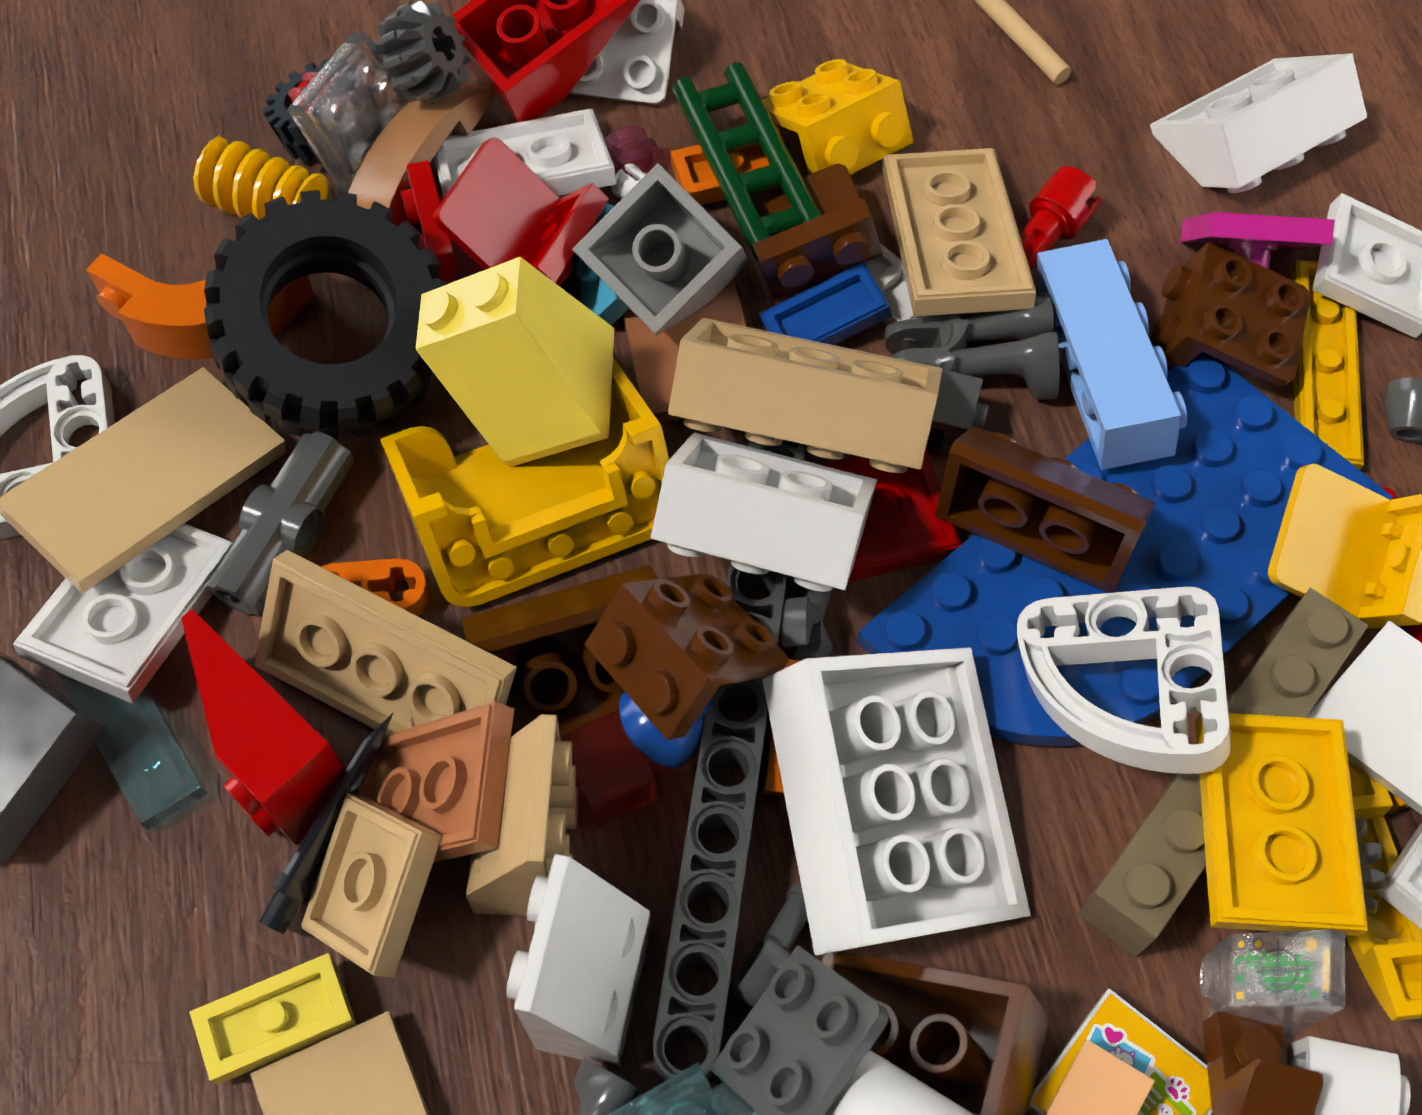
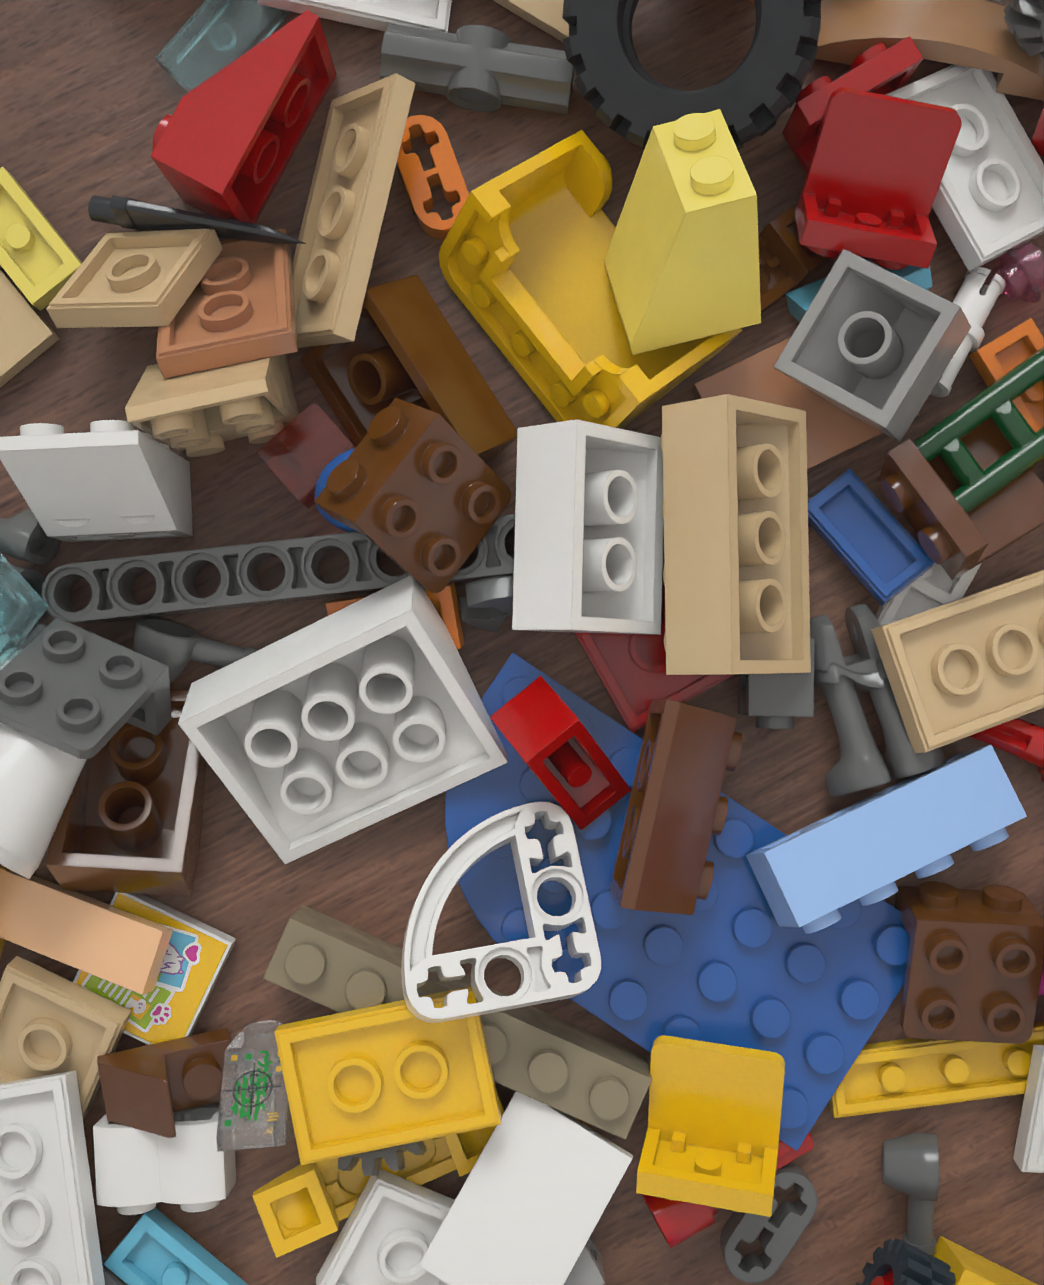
camera: 75 degrees right, 25 degrees up
none -> red slope [490,676,631,831]

